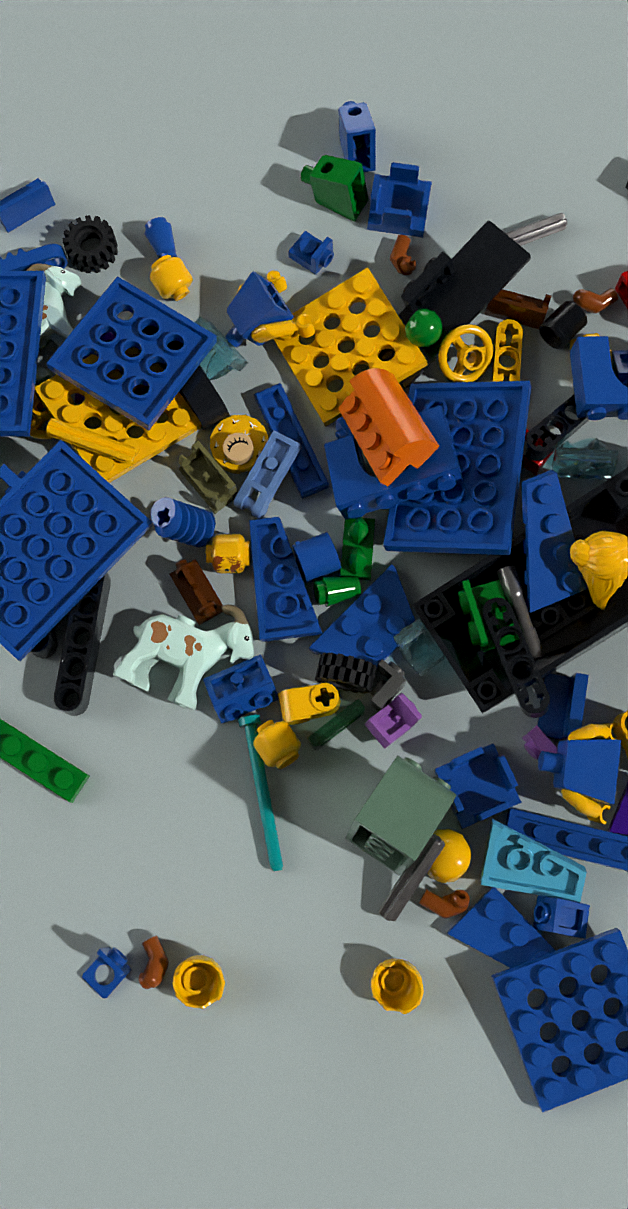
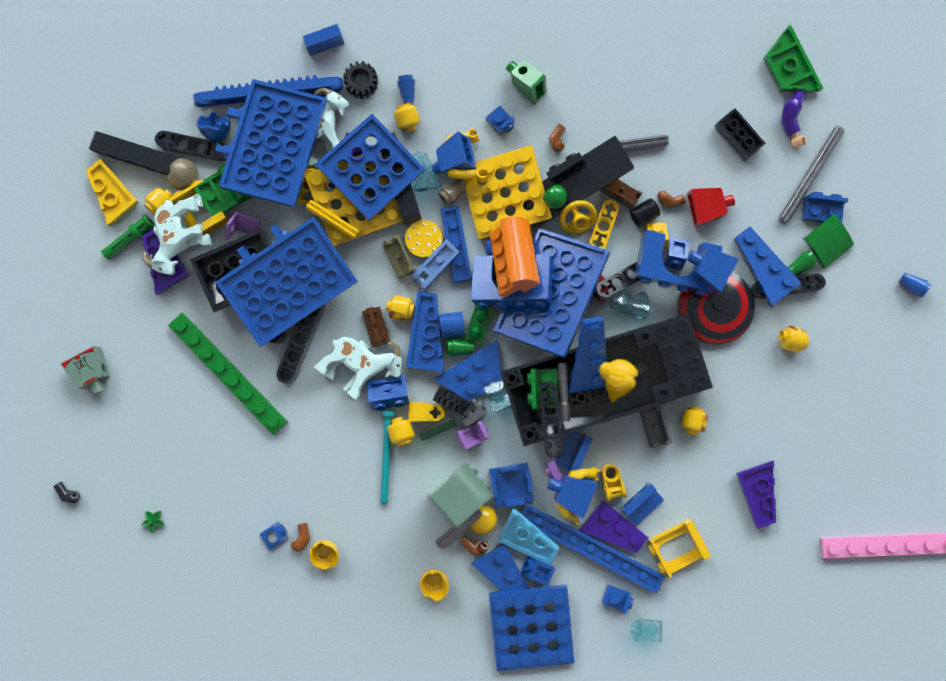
camera: 10 degrees right, 10 degrees up
blue piece [150,497,216,548] -> none
tan tile [223,433,254,465] -> none
blue torso [338,101,376,173] -> none
blue panel [367,162,432,238] -> none
none -> dark tan cone [439,179,467,205]

